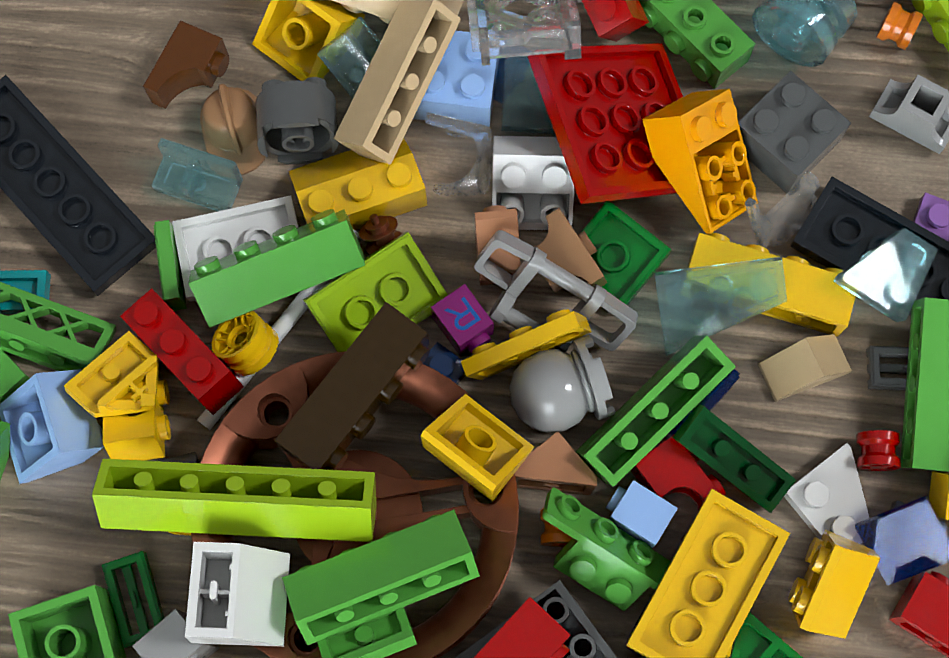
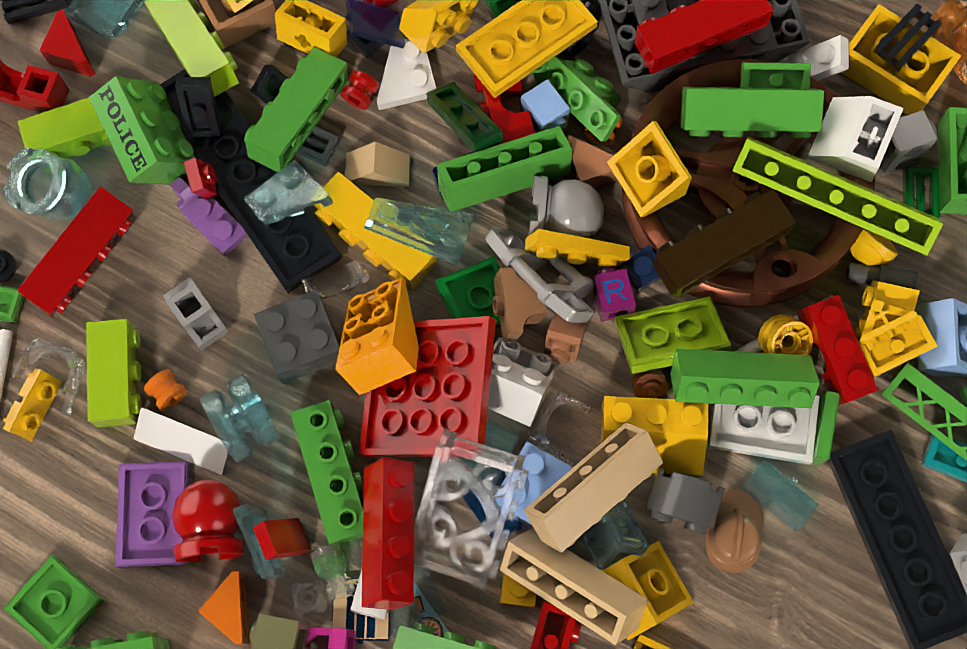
camera: 155 degrees left, 0 degrees up
reddish brown arch [143,20,229,109] -> none

